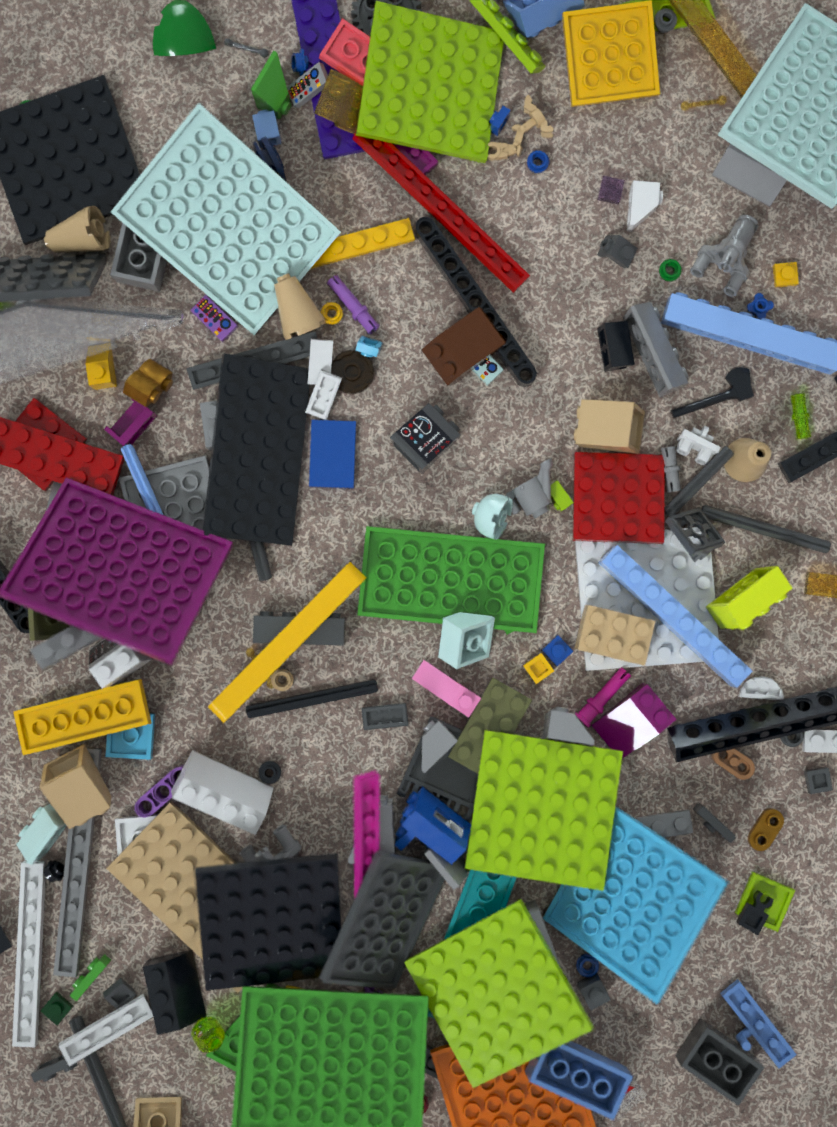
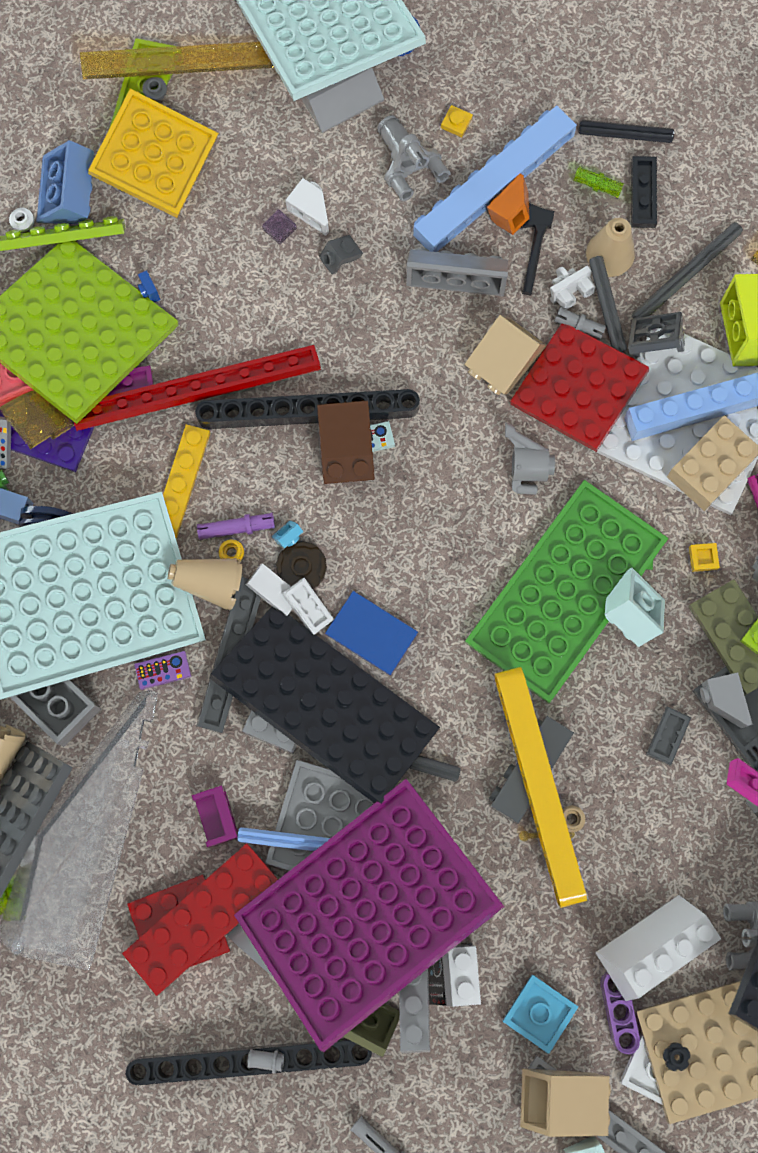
camera: 60 degrees left, 10 degrees down
yellow plate [13,679,152,755] -> none
yellow slope [85,343,117,390] -> none
pearl gold brick [123,359,173,407] -> none
black axle [246,679,378,718] -> none
black plate [259,761,281,784] -> none
slope [390,403,460,474] -> none
bright pink slope [412,660,481,717] -> none
light aqua cylinder [472,494,513,540] -> none
tan piece [488,95,554,161] -> none
blue plate [527,150,549,173] -> none
blue plate [542,635,574,667] -> none
lime piece [551,480,574,512] -> none
black hinge [597,321,635,372] -> none
green plate [659,259,682,282] -> none
clear yellow hinge [681,96,727,111] -> none
blue plate [747,293,774,319] -> none
none -> orange slope [487,174,529,235]
none -> black plate [663,1042,691,1071]

